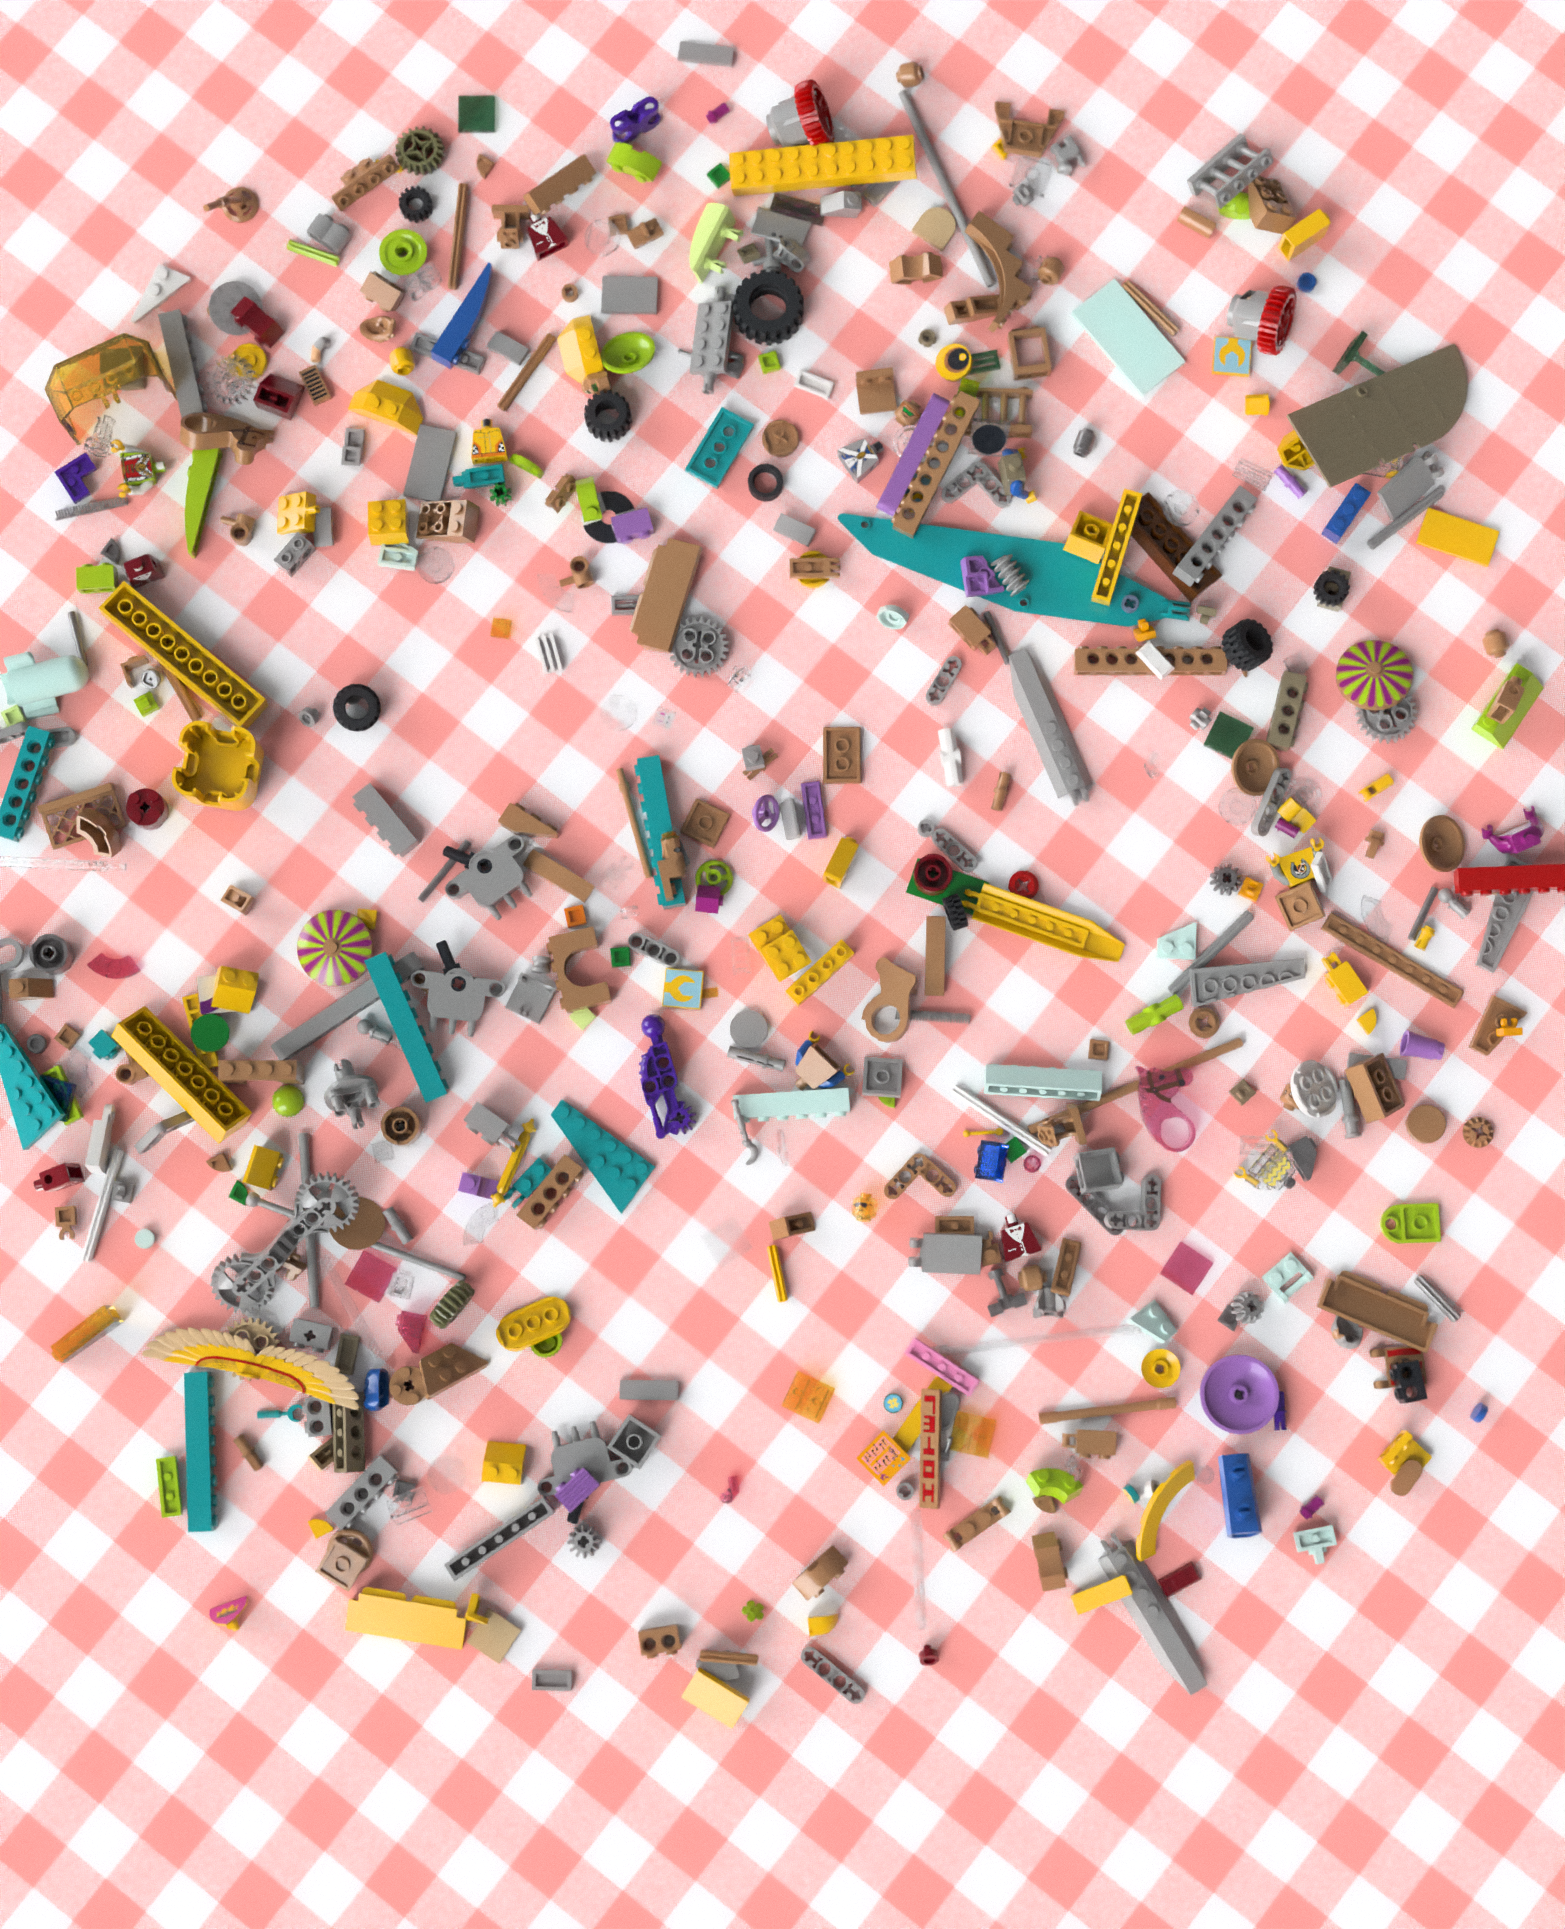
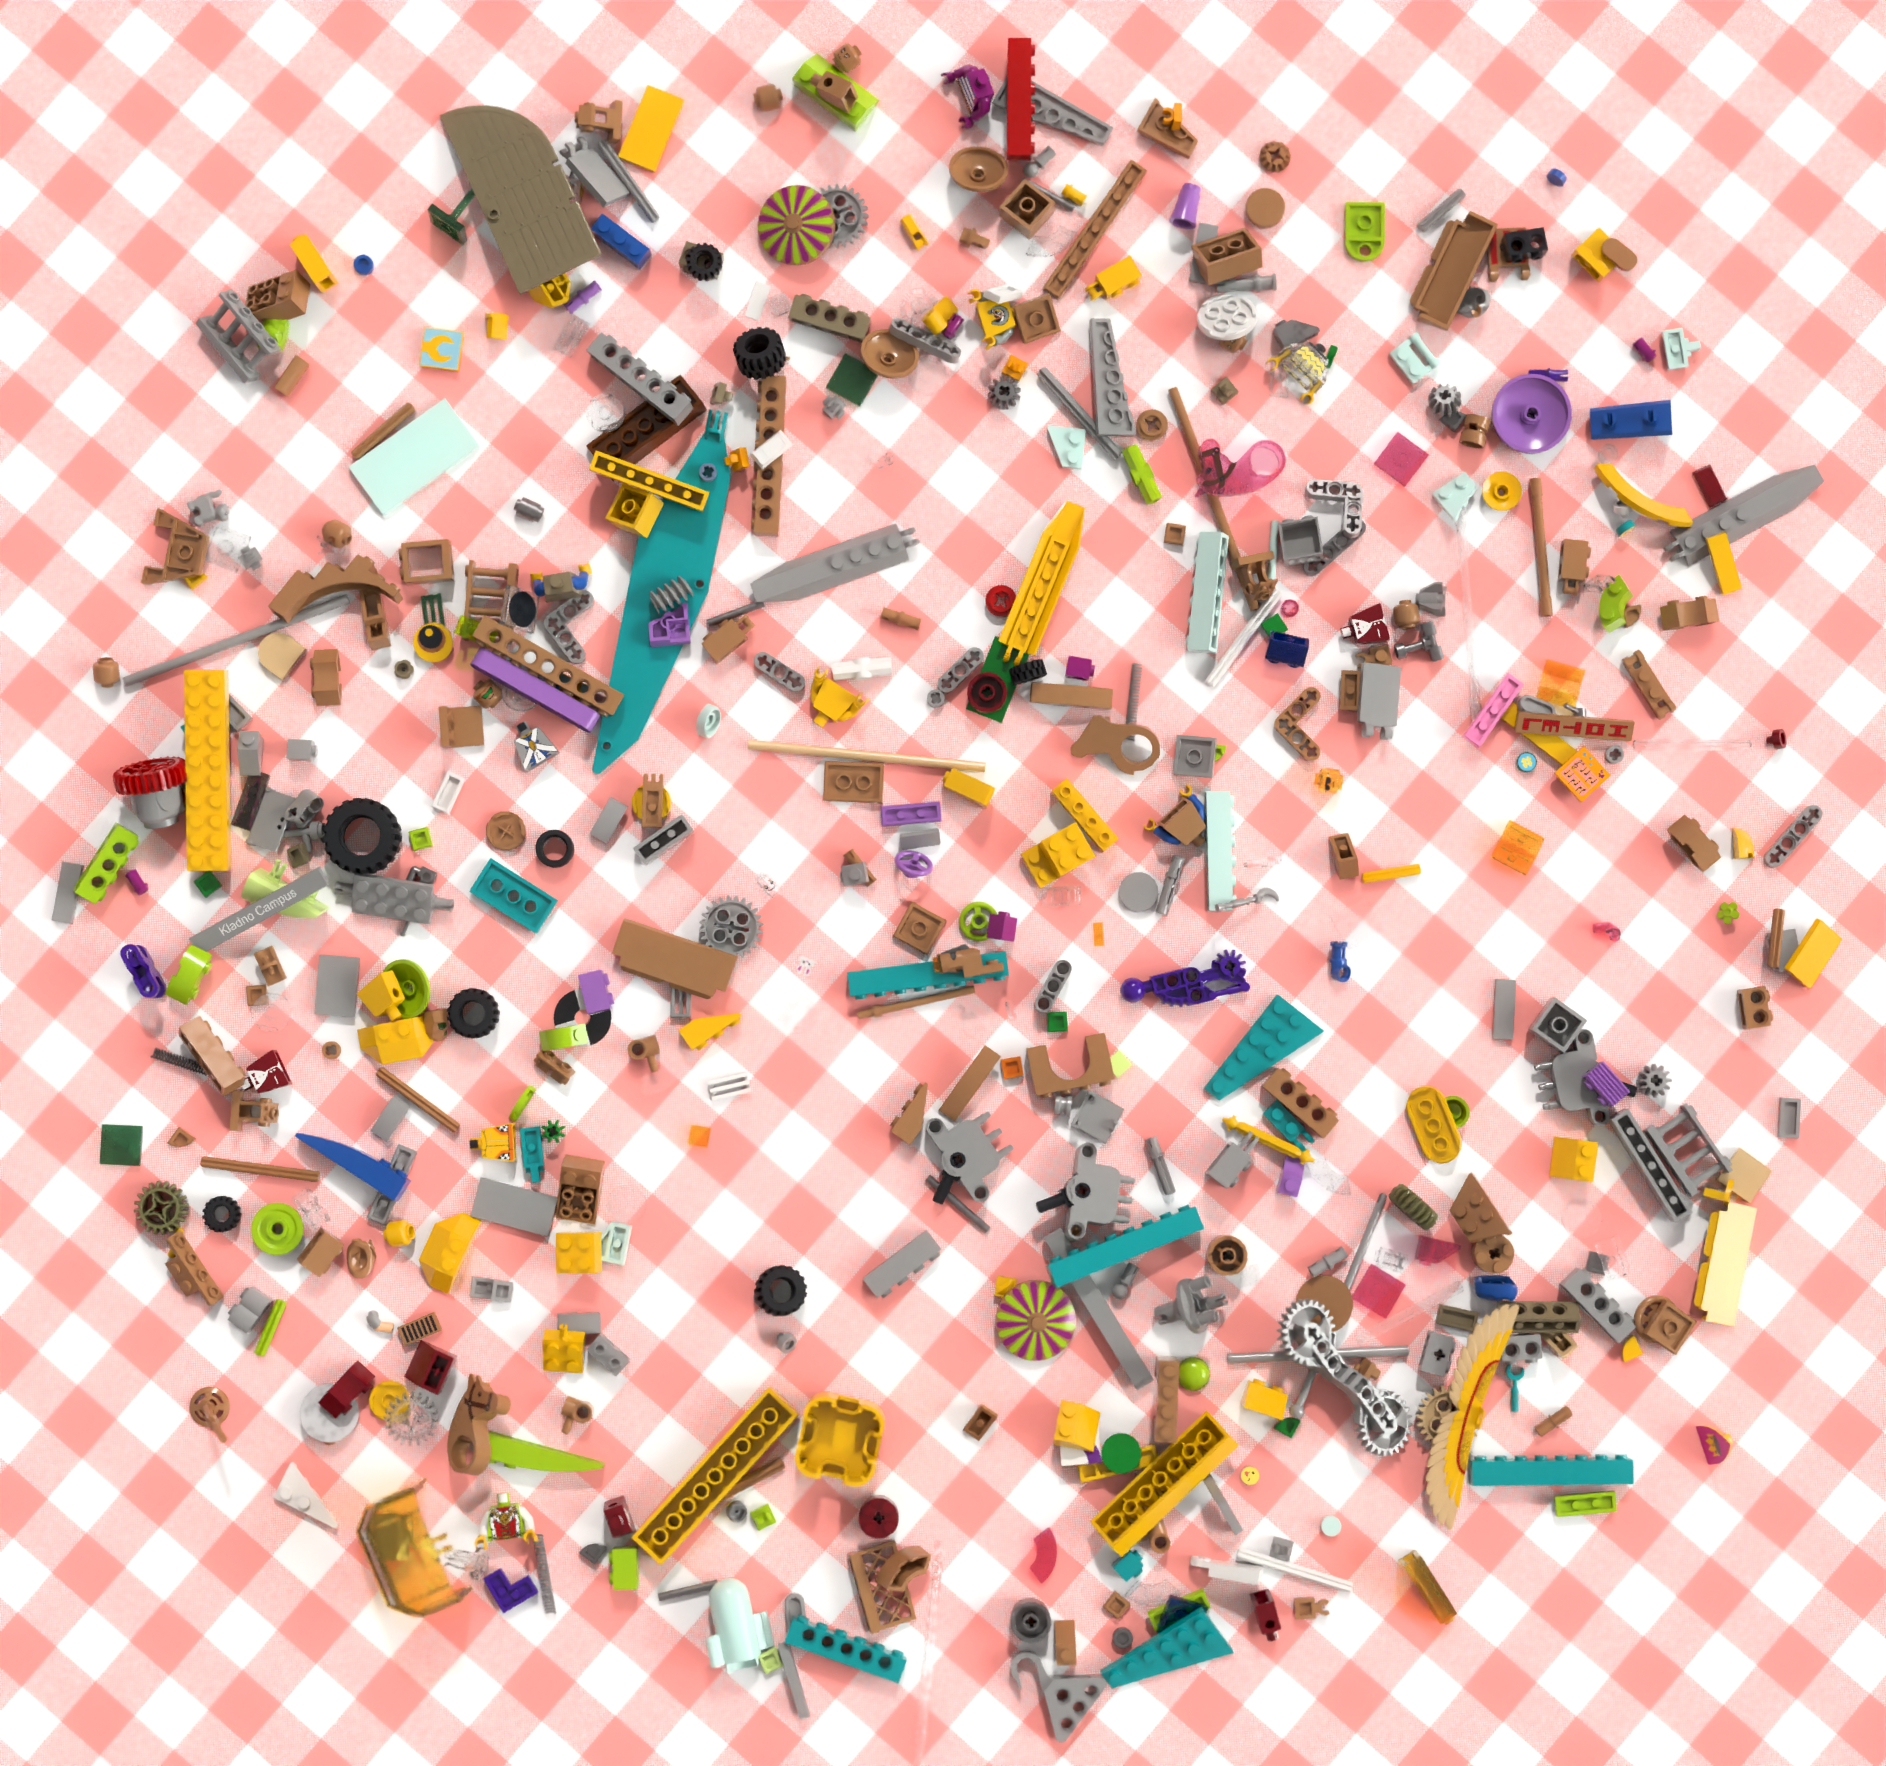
camera: 90 degrees left, 5 degrees up
medium nougat bracket [120,655,149,689] -> none
light grey brick [158,309,209,418] -> none
medium nougat tile [206,1152,232,1172] -> none
tile [662,968,704,1010] -> none
yellow hinge [963,1128,1003,1137] -> none
medium nougat tile [1050,1238,1082,1297] -> none
piece [1227,285,1297,356] -> none
yellow tile [1356,1008,1377,1035] -> none
none -> lime brick [73,822,139,905]
none -> dark grey piece [150,1047,207,1076]
none -> light grey tile [189,866,330,952]
none -> light grey brick [286,739,318,762]
none -> yellow torso [356,970,405,1022]
none -> medium nougat tile [575,100,623,144]
none -> light grey brick [633,814,695,866]
none -> yellow slope [678,1013,742,1051]
none -> white sticker [744,281,771,321]
none -> tan piece [748,740,986,772]
none -> yellow torso [810,666,870,728]
none -> medium nougat head [832,43,862,73]
none -> medium nougat brick [999,179,1055,240]
none -> magenta brick [1065,655,1095,681]
none -> light grey axle [1145,1136,1176,1195]
none -> light yellow tile [1240,1465,1260,1486]
none -> light aqua bar [1268,520,1279,580]
none -> green tile [1324,344,1338,369]
none -> blue connector [1329,941,1351,982]
none -> medium nougat wheel [1459,414,1491,449]
none -> light grey fence [1643,1103,1733,1197]

